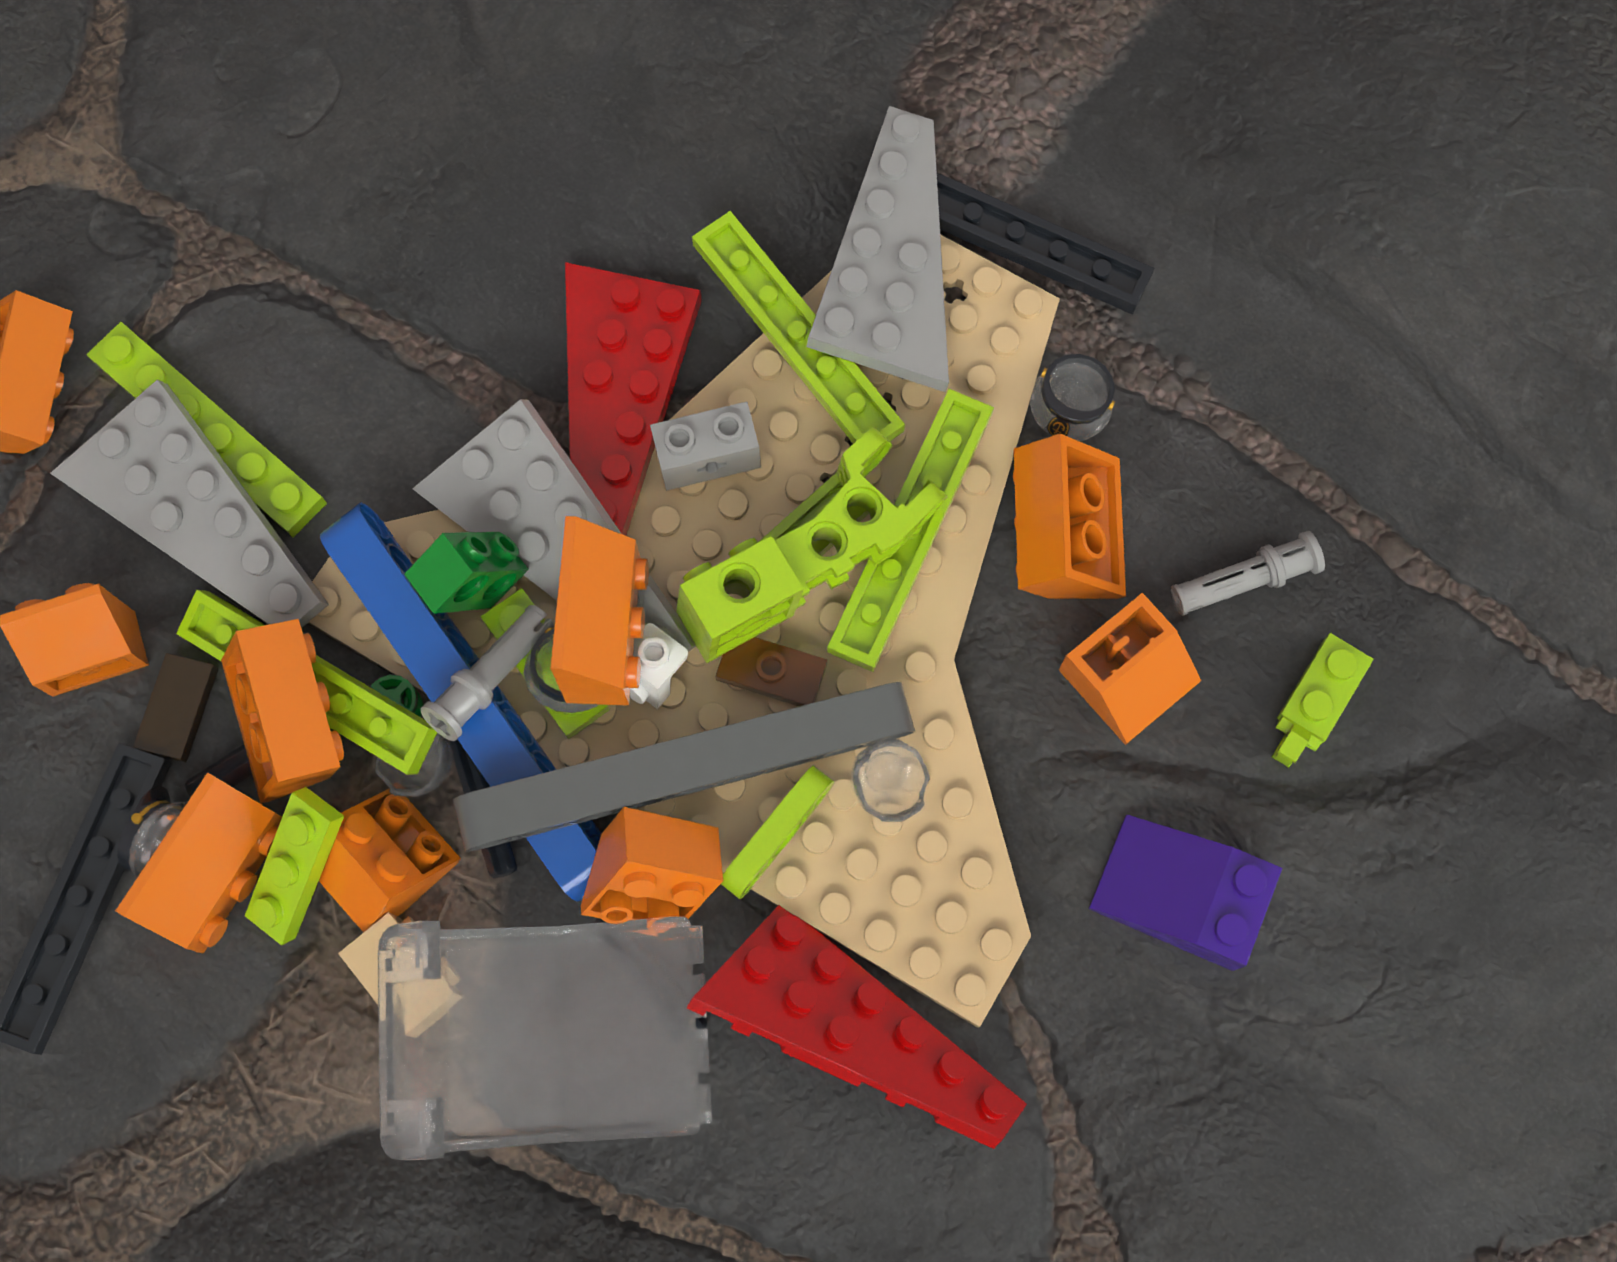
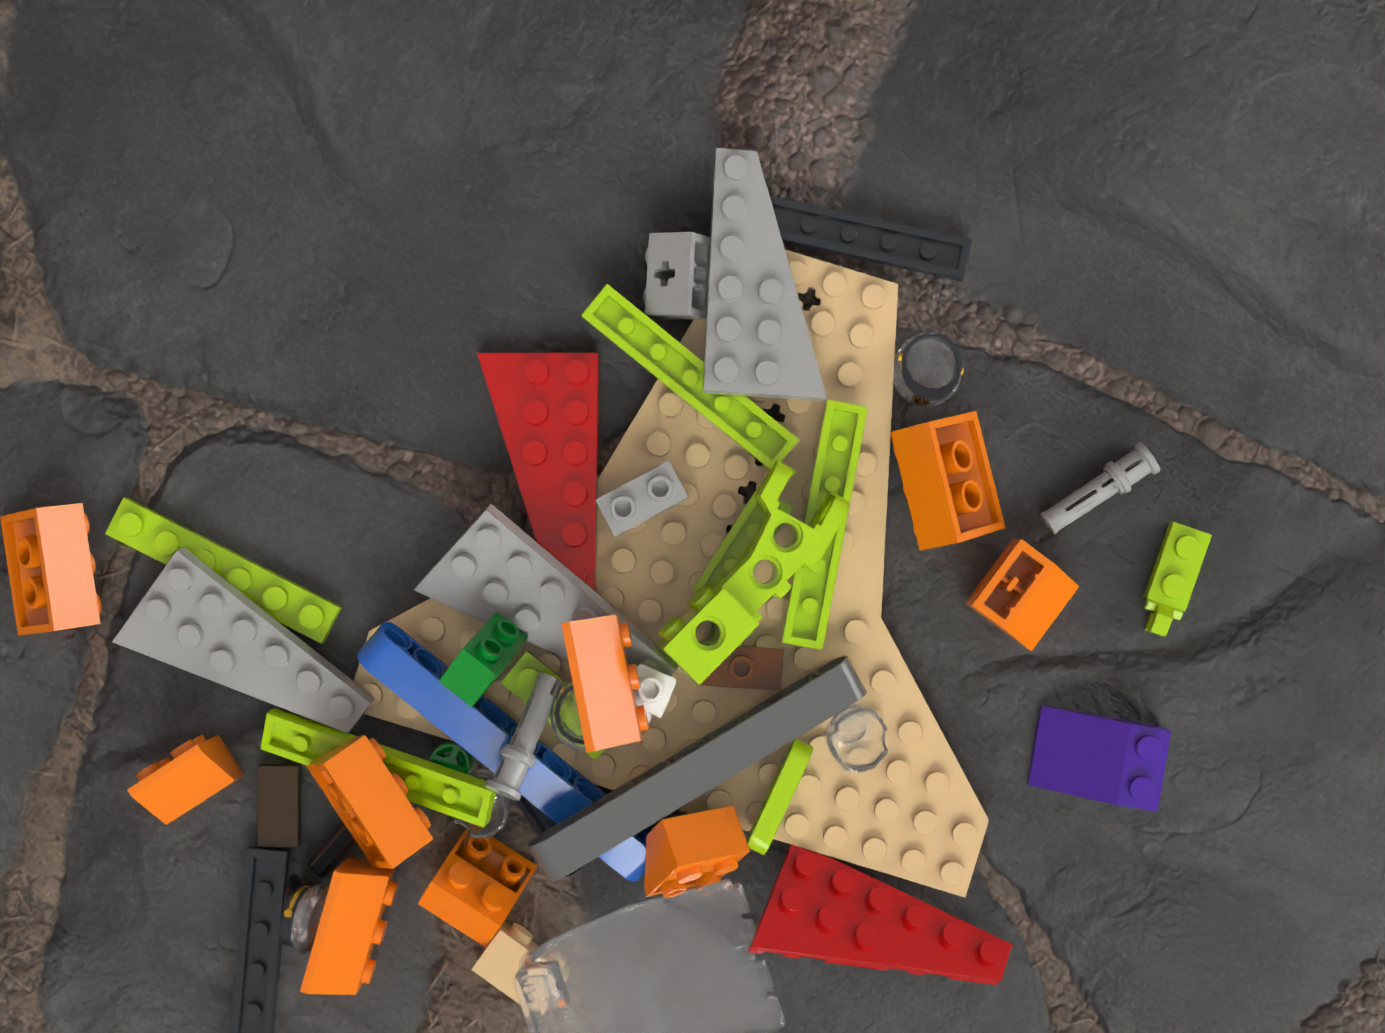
camera: 15 degrees left, 15 degrees up
lime plate [245,787,344,946] -> none
none -> light grey brick [643,232,710,320]

